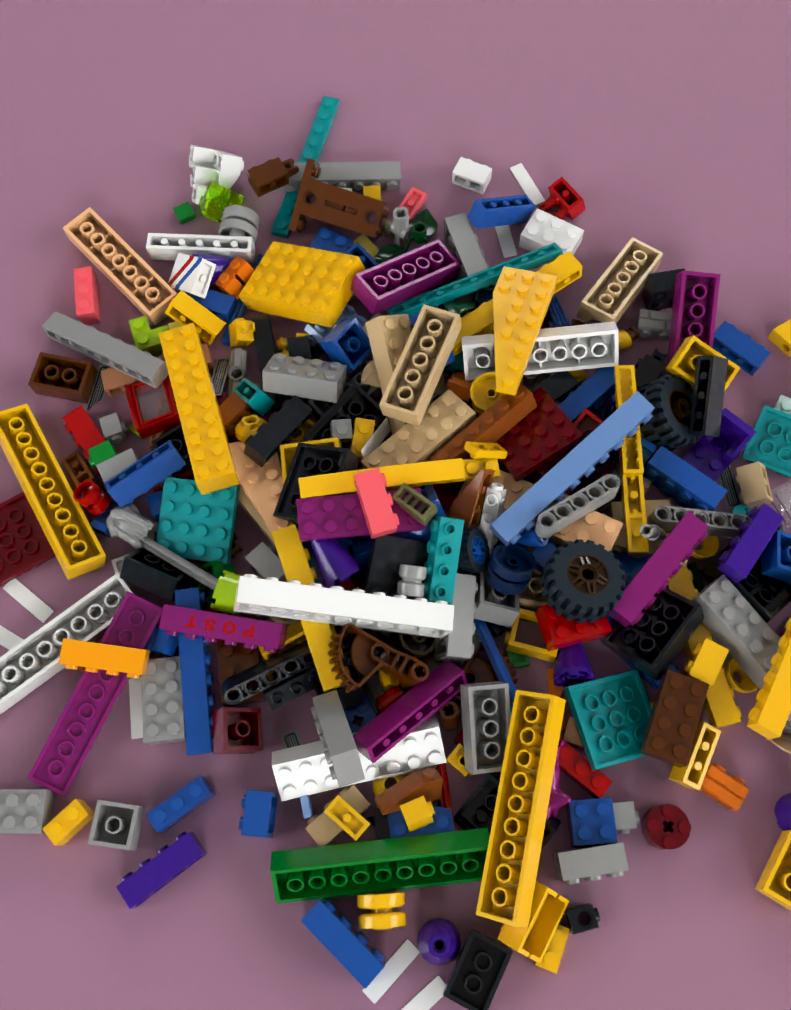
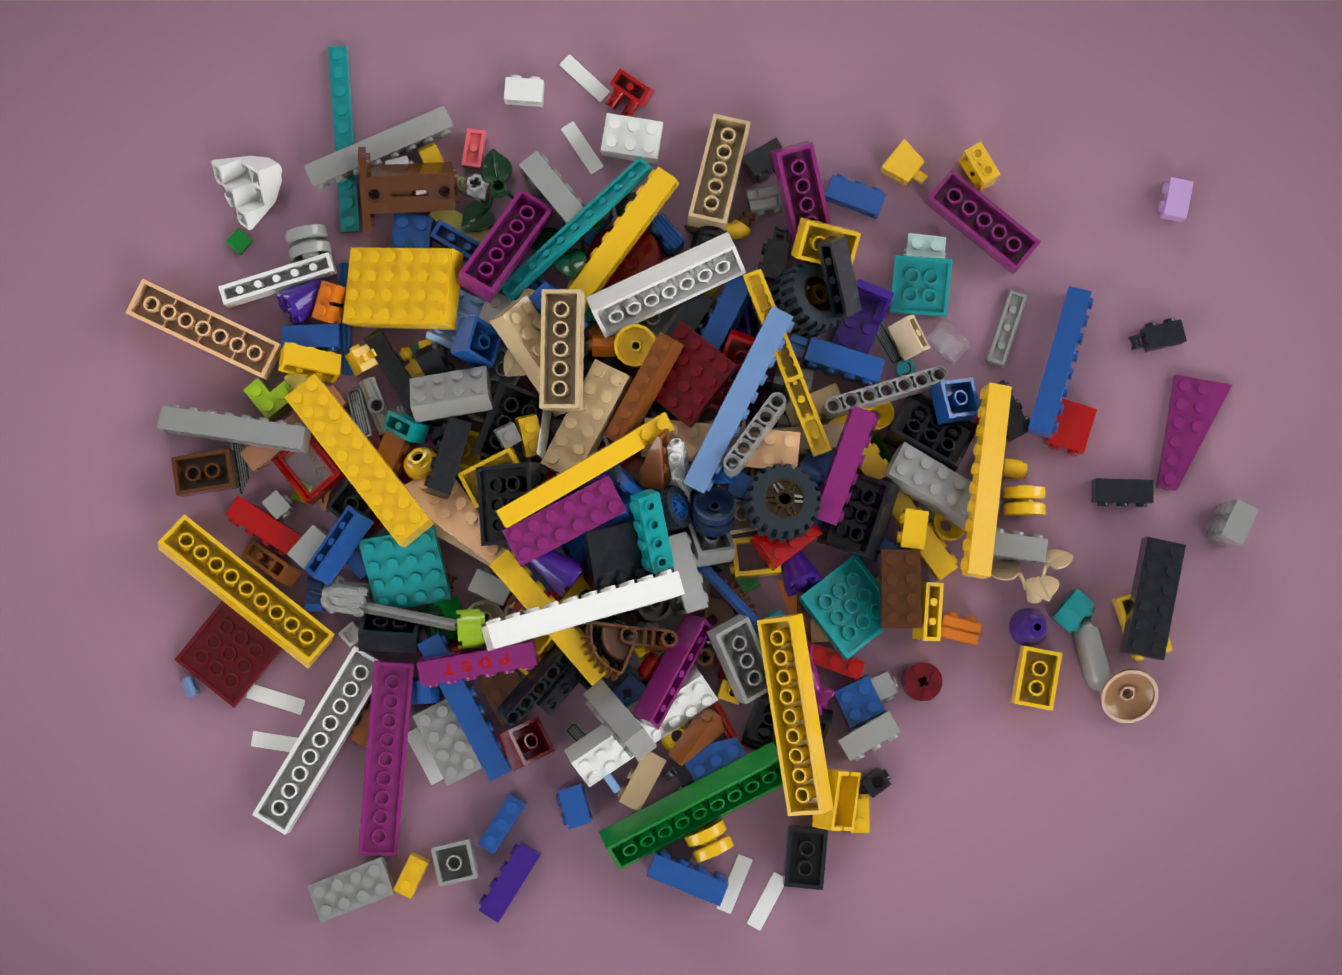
camera: 25 degrees left, 15 degrees up
light orange brick [59,638,150,678] -> none
coral brick [73,266,101,325] -> none
red wheel [73,480,111,515] -> none
green brick [88,440,118,469] -> none
white panel [168,253,216,299] -> none
clear neon green brick [198,181,244,223] -> none
reddish brown brick [247,157,299,197] -> none
yellow plate [324,795,370,841] -> none
coral brick [353,468,399,539] -> none
olive slope [392,483,438,526] -> none
light grey wheel [396,564,427,597] -> none
yellow brick [400,795,435,833] -> none
dark purple cone [417,918,461,966] -> none
yellow plate [464,441,508,460] -> none
blue brick [467,195,536,229] -> none
yellow wing [493,266,558,396] -> none
light grey pin [640,524,666,541] -> none
dark purple brick [717,503,784,583] -> none

